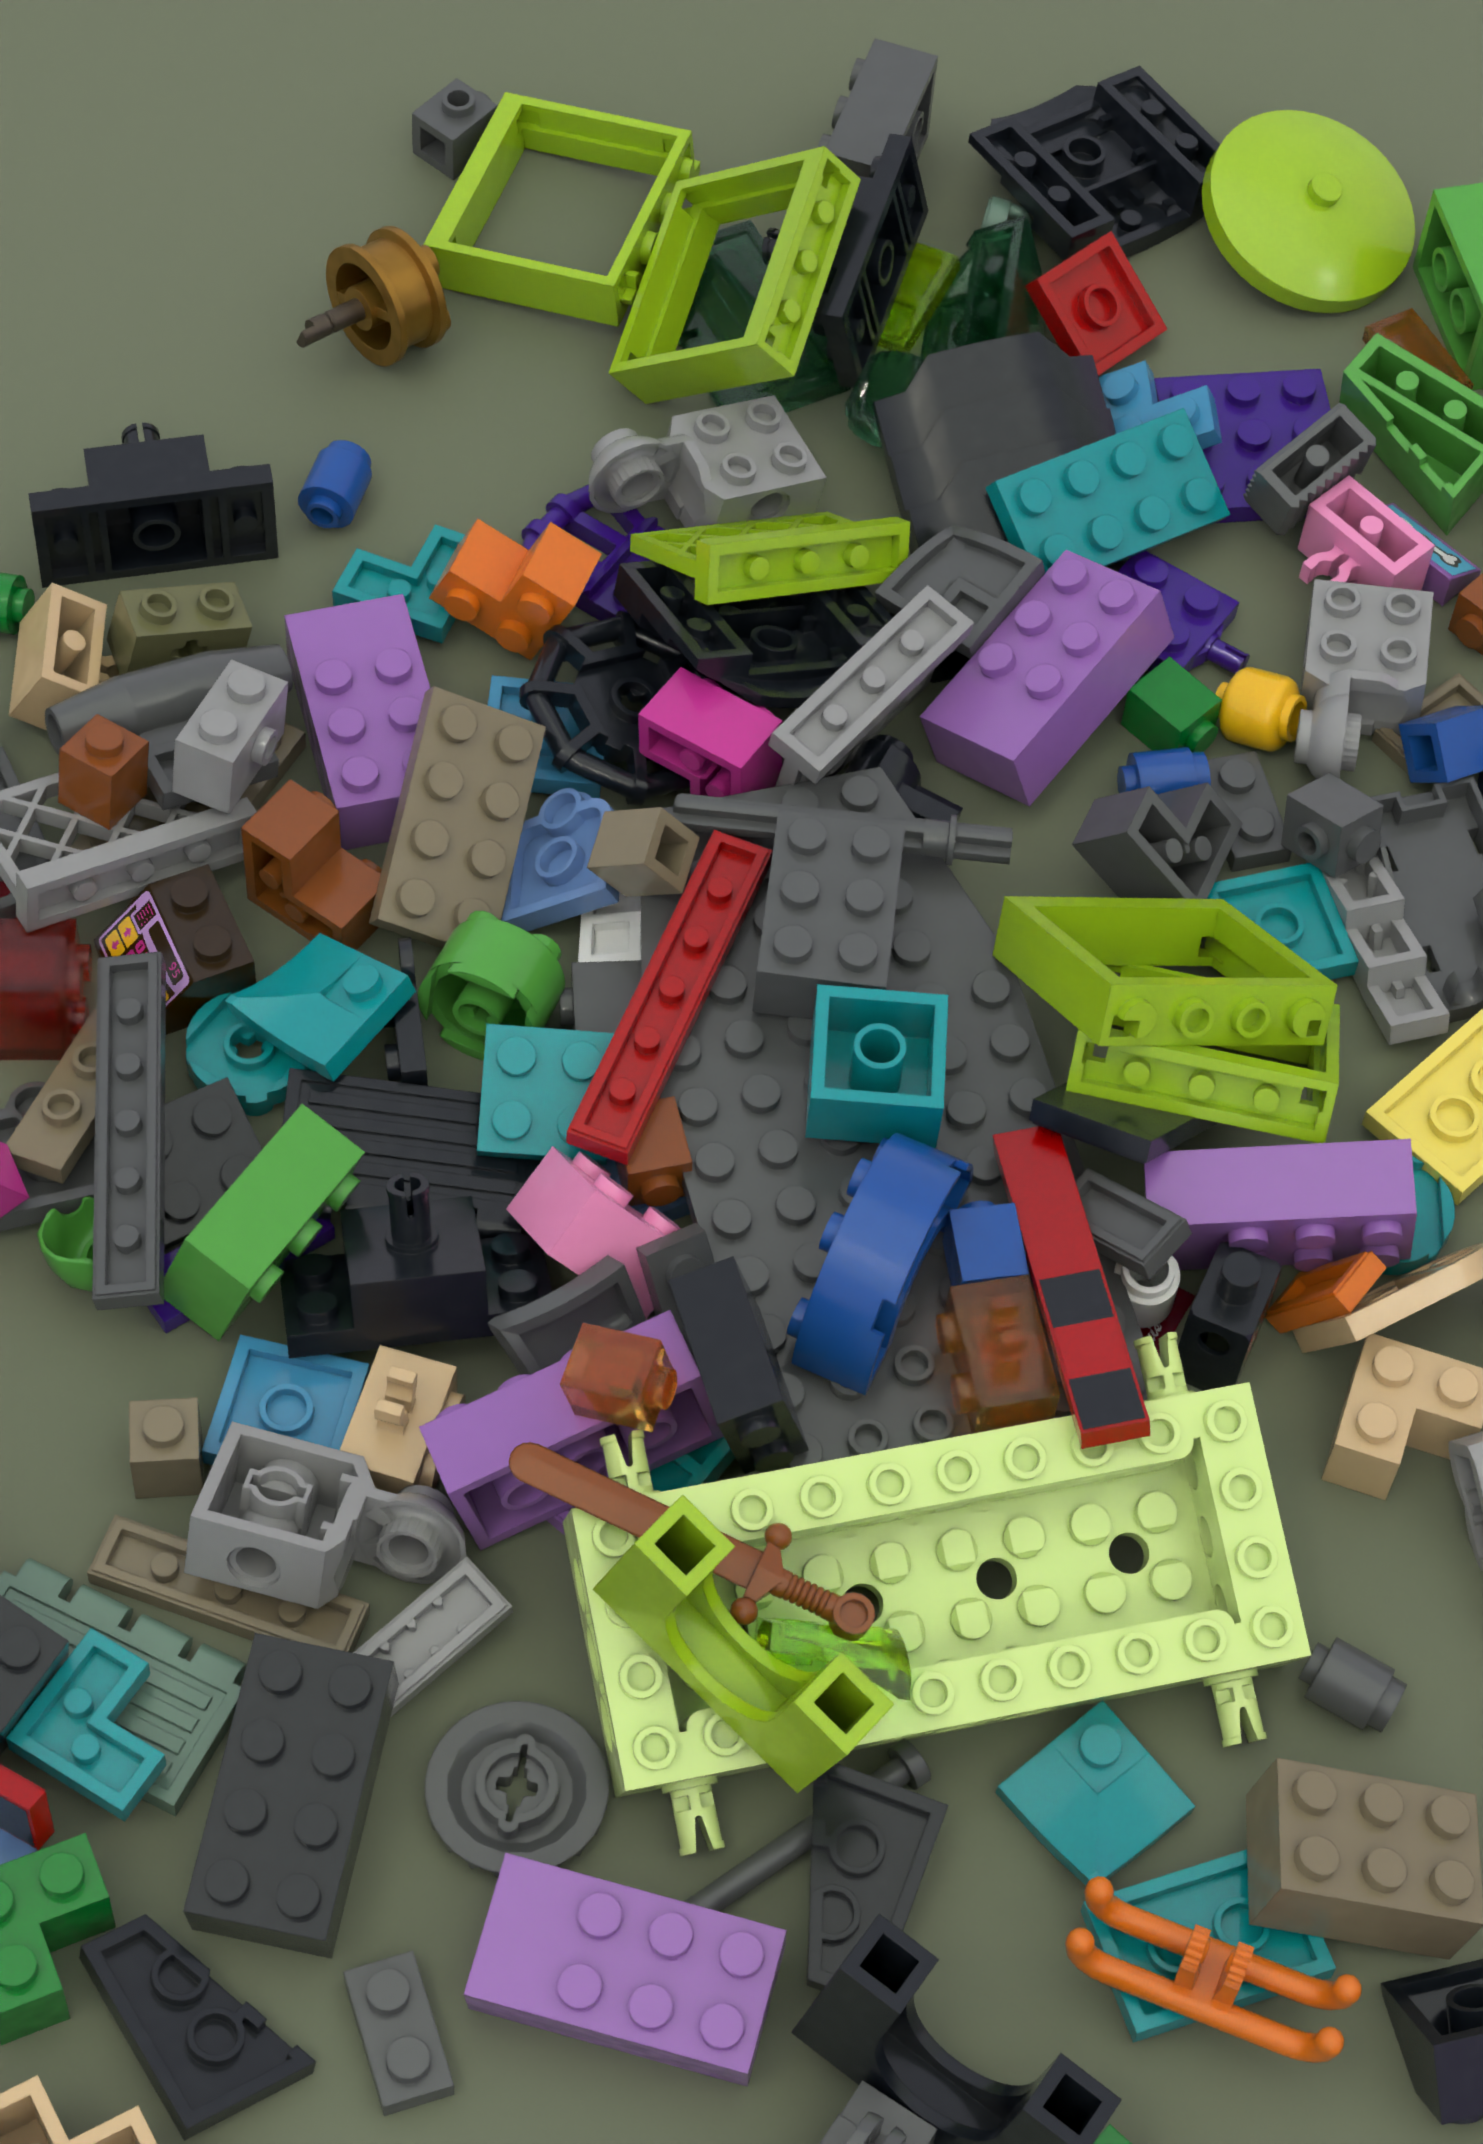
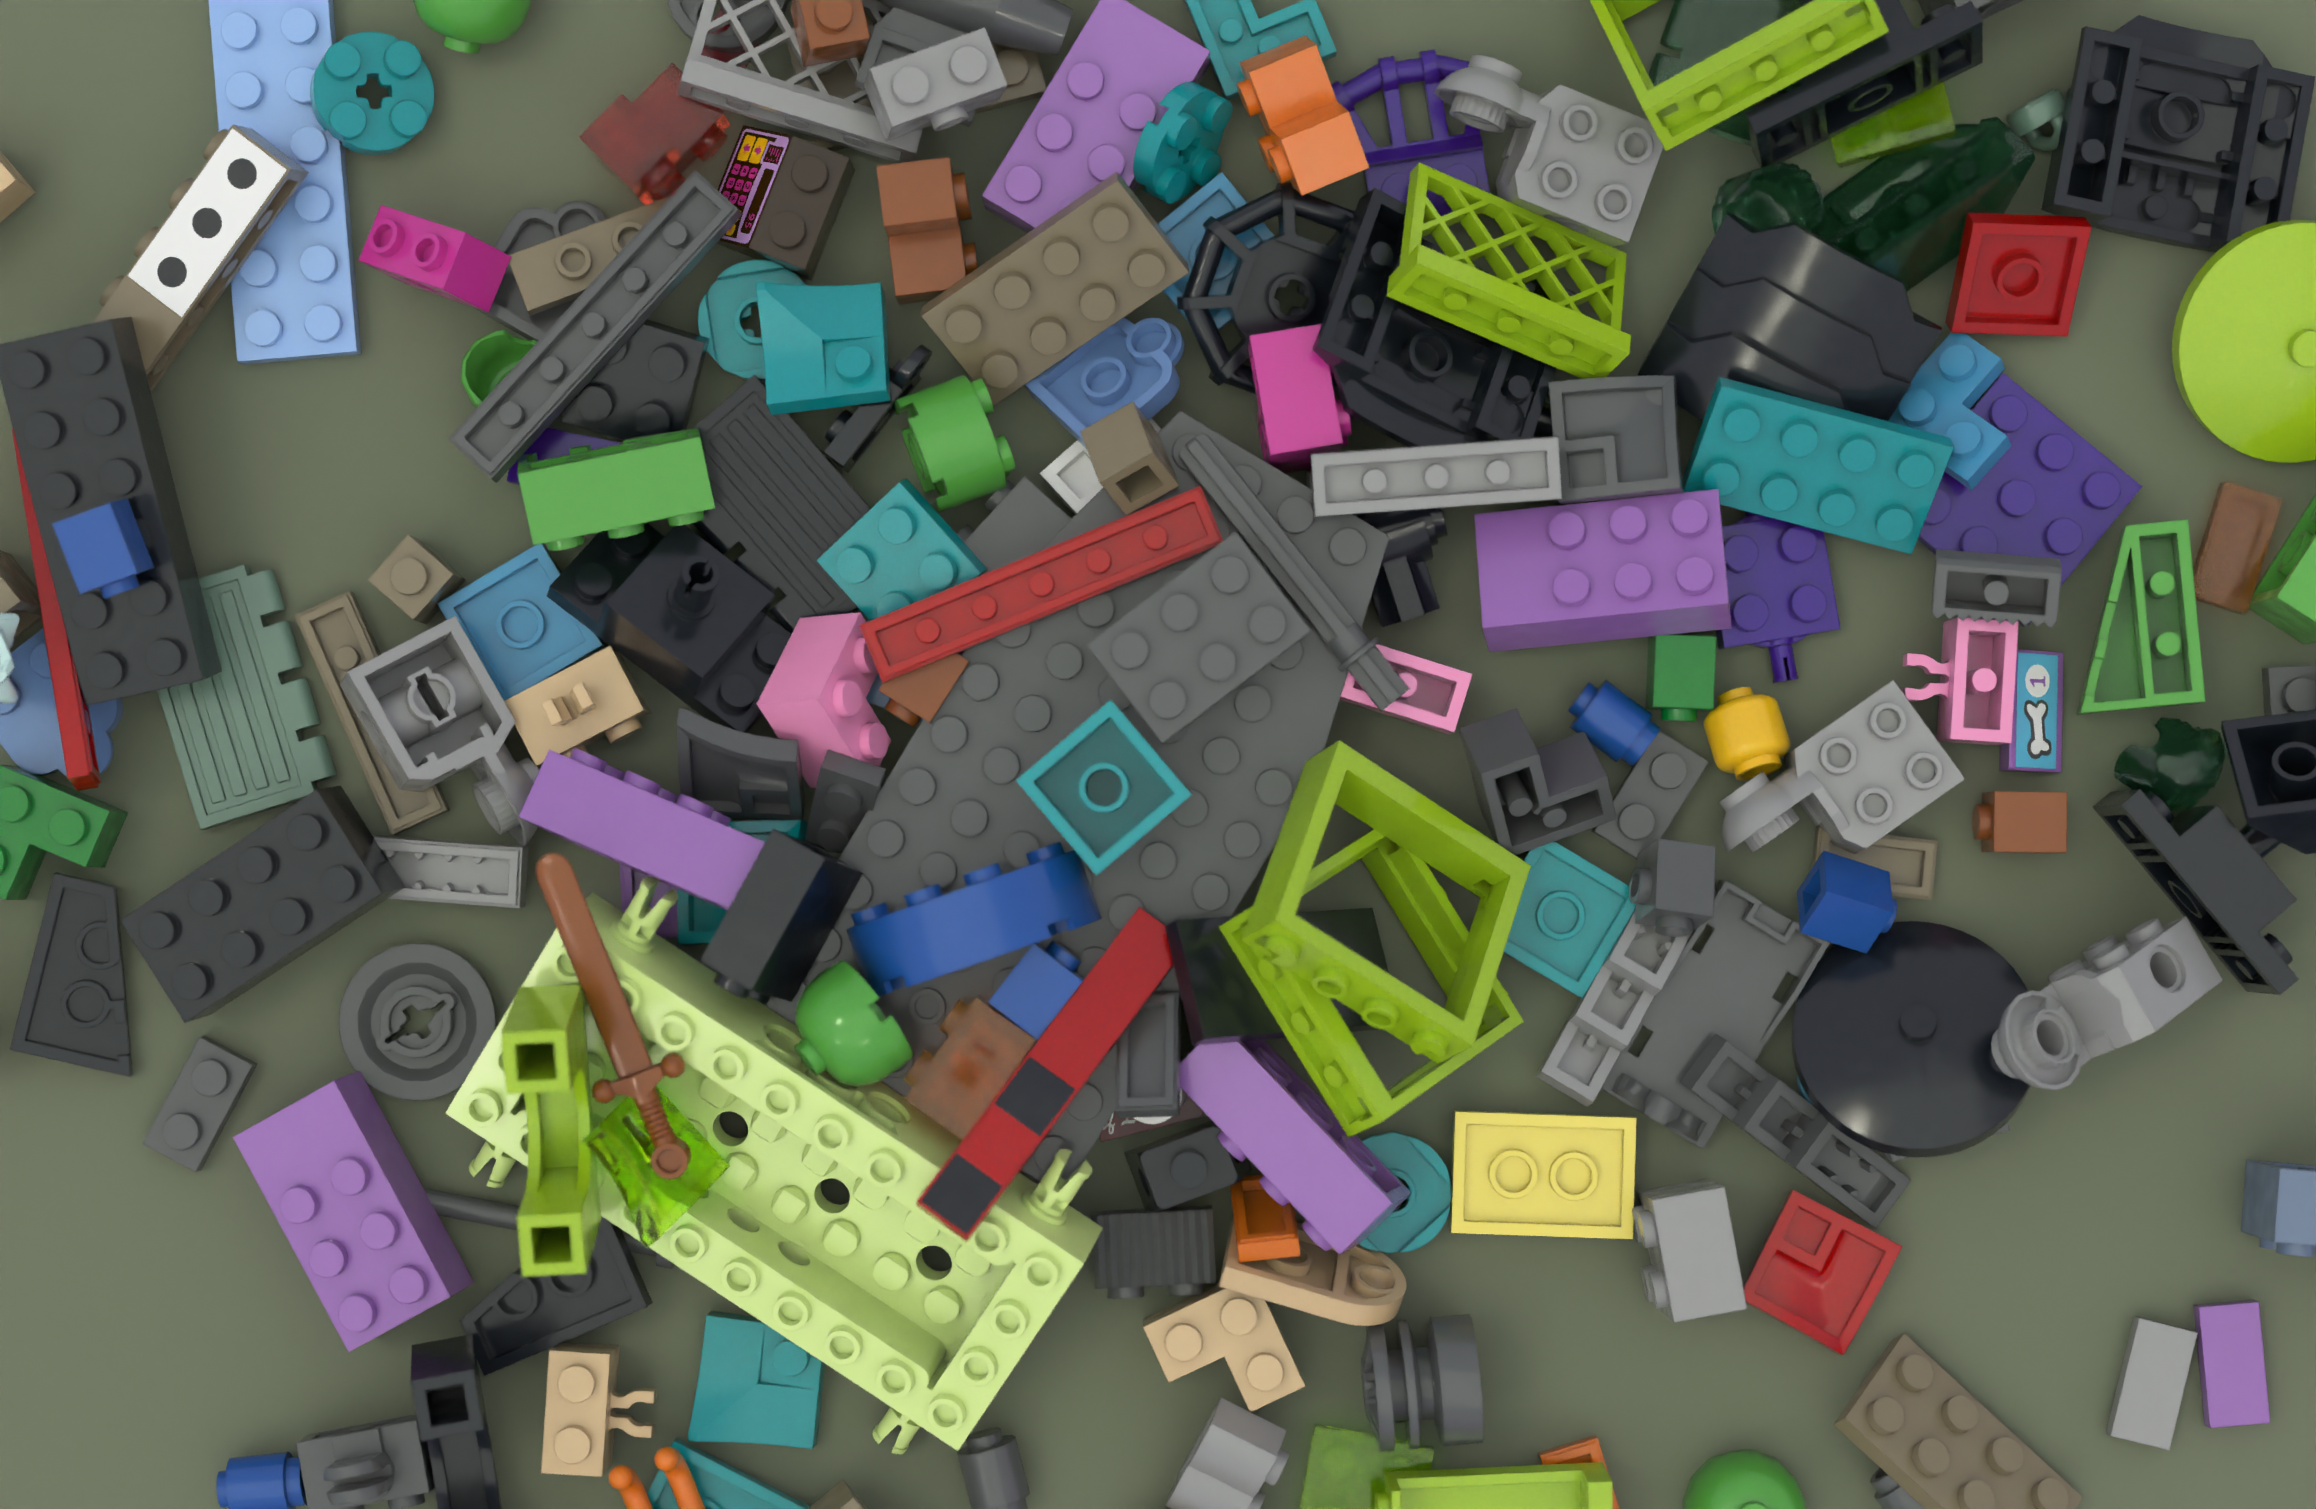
camera: 50 degrees right, 30 degrees up
teal plate [6,1628,167,1822] -> none
clear orange brick [560,1323,677,1432] -> none
none -> tan brick [541,1342,657,1477]
none -> bright green cylinder [794,960,913,1086]
none -> dark grey brick [1091,1205,1216,1299]
none -> teal plate [1133,81,1233,204]
none -> bright pink brick [1340,644,1472,735]

